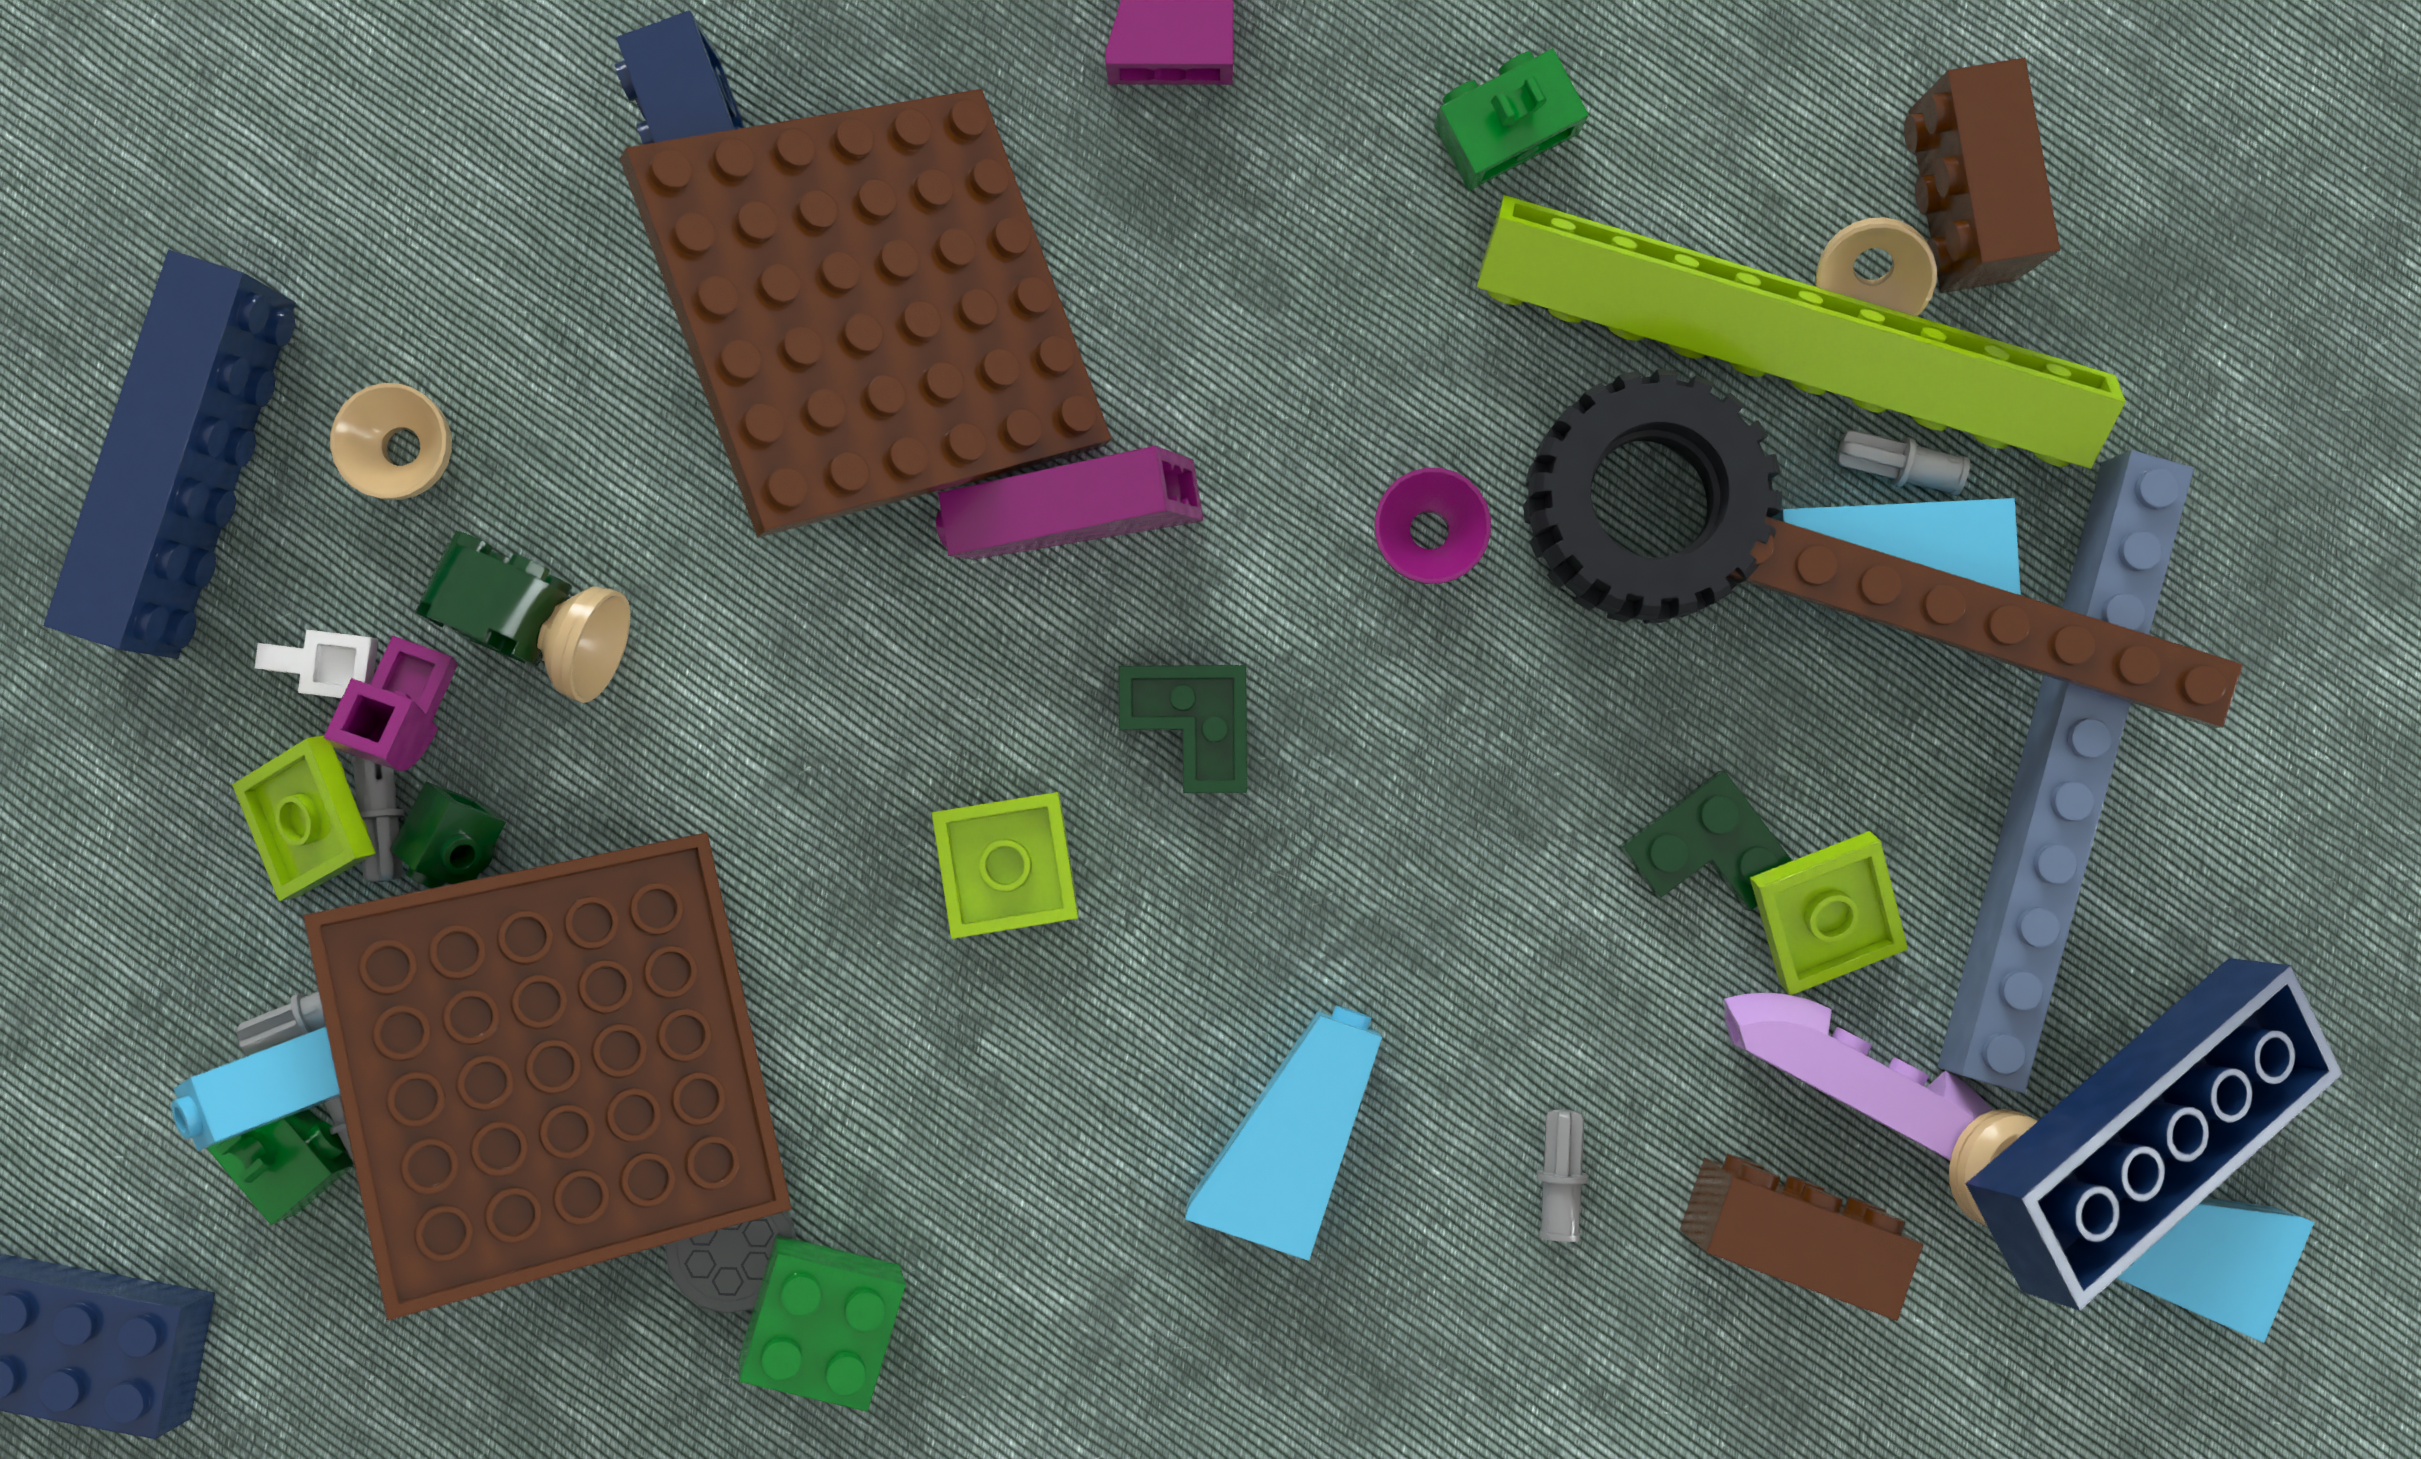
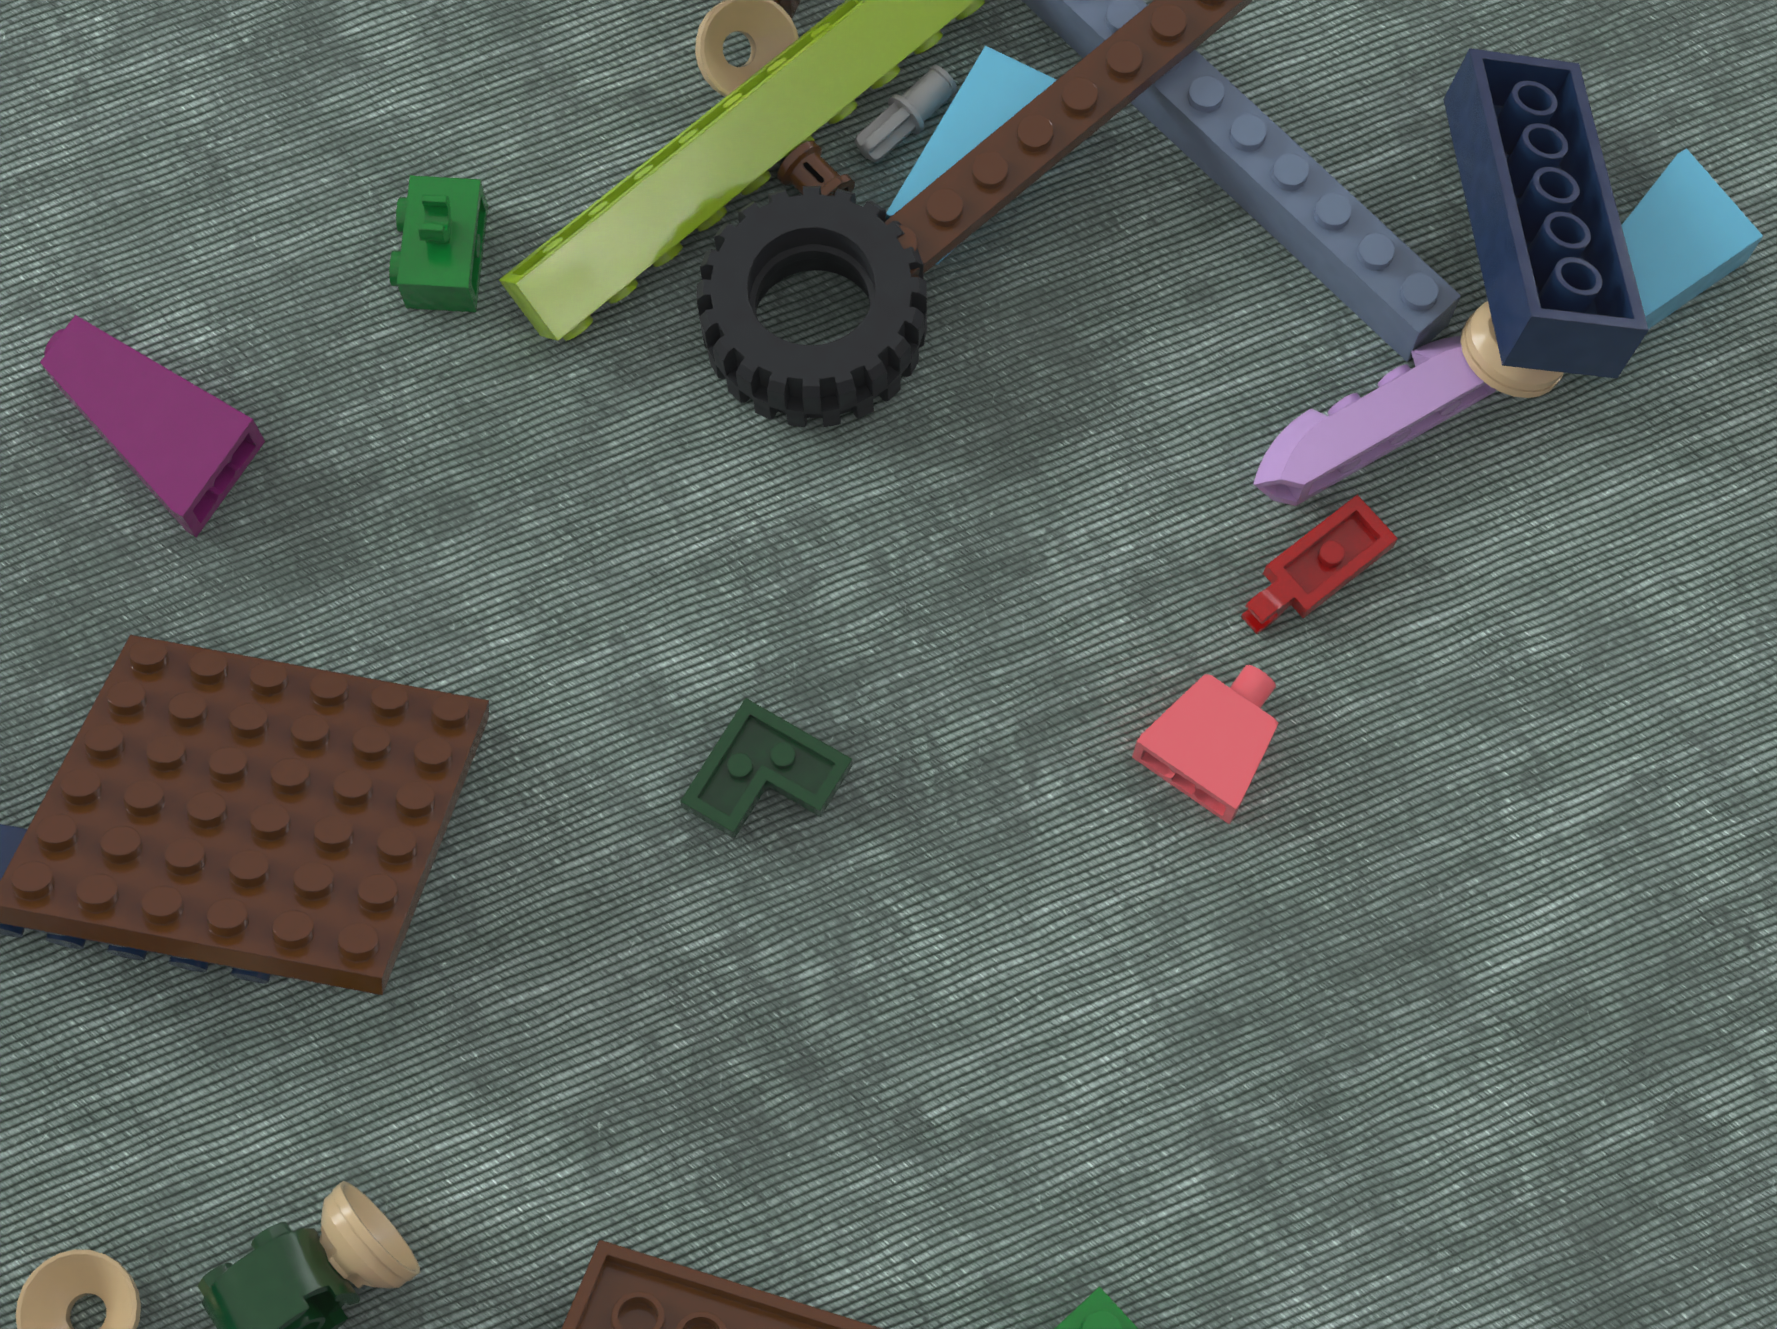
camera: 60 degrees left, 15 degrees down
lime plate [932,792,1079,939] -> none
magenta slope [936,445,1204,560] -> none
medium azure slope [1185,1005,1382,1261] -> none
magenta piece [1374,468,1491,584] -> none
light grey axle [1537,1109,1588,1242] -> none
dark green plate [1619,770,1792,911] -> none
reddish brown brick [1680,1153,1924,1321] -> none
lime plate [1750,831,1908,995] -> none
none -> reddish brown bush [777,141,855,196]
none -> coral torso [1132,665,1279,824]
none -> red plate [1241,494,1398,634]

